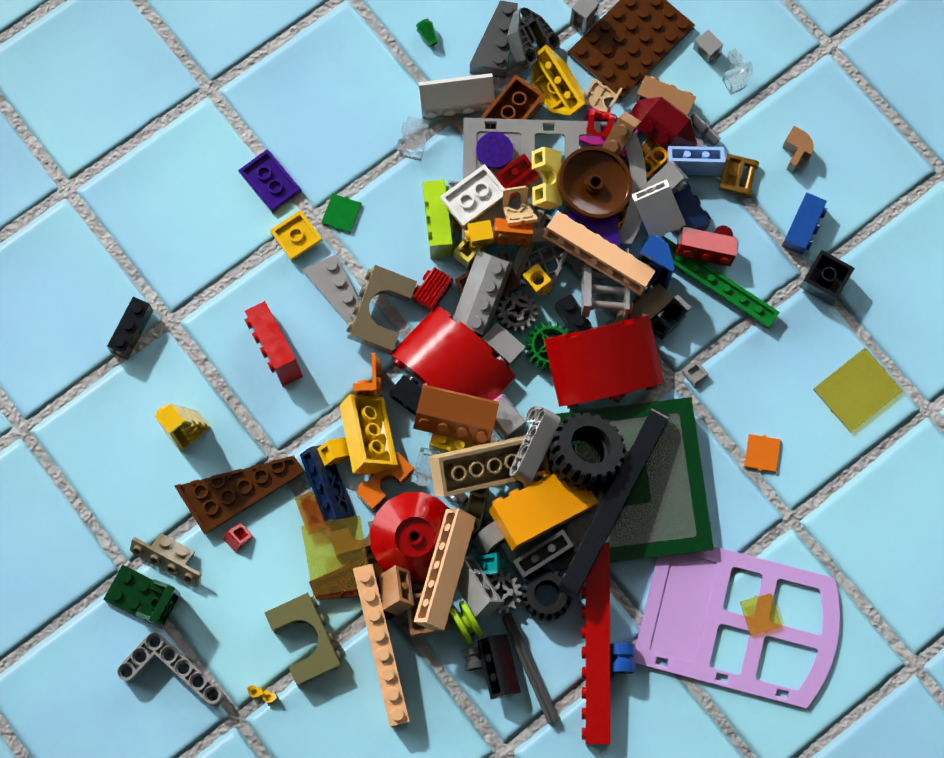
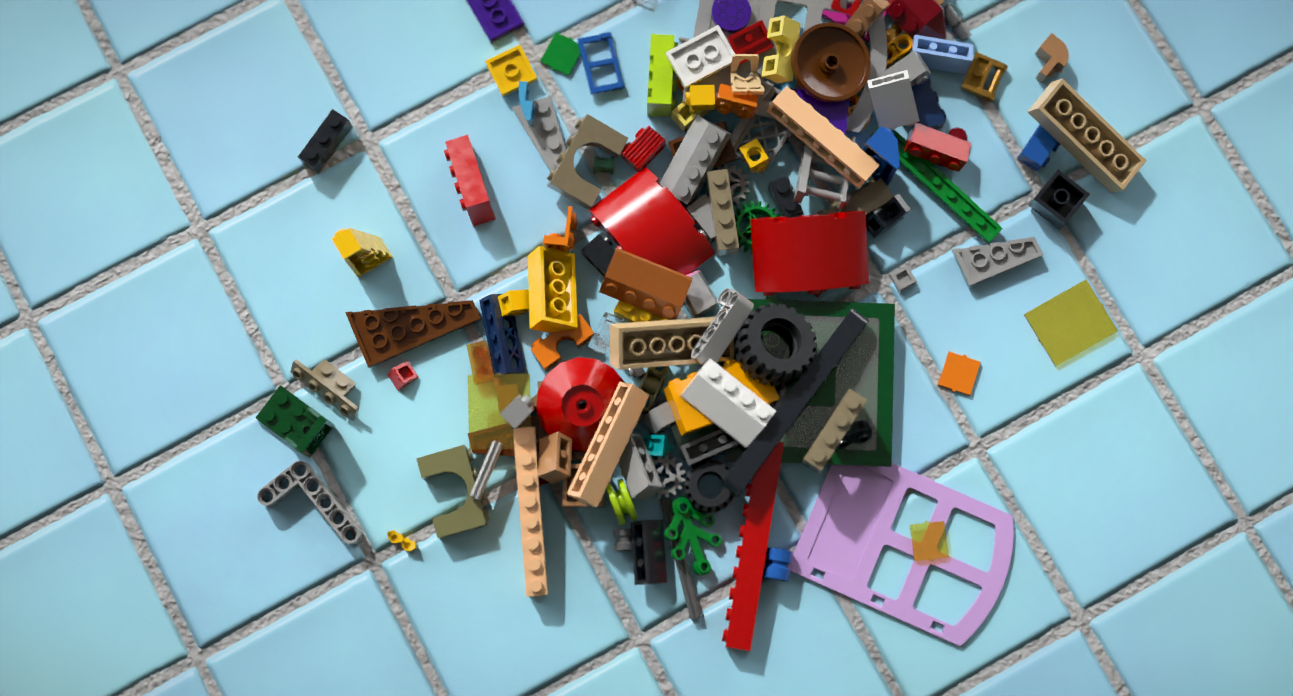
camera: 10 degrees right, 5 degrees up
none -> light grey axle [470,441,503,500]
none -> light grey brick [500,394,535,429]
none -> dark azure slope [519,81,535,127]
none -> blue window [577,32,625,95]
none -> clear green bush [593,156,614,175]
none -> green plant [664,497,722,576]
none -> white slope [680,359,776,448]
none -> dark tan brick [706,169,739,256]
none -> dark tan arch [802,388,867,474]
none -> black hinge [837,420,872,448]
none -> light grey wing [952,237,1043,287]
none -> tan brick [1027,78,1147,193]

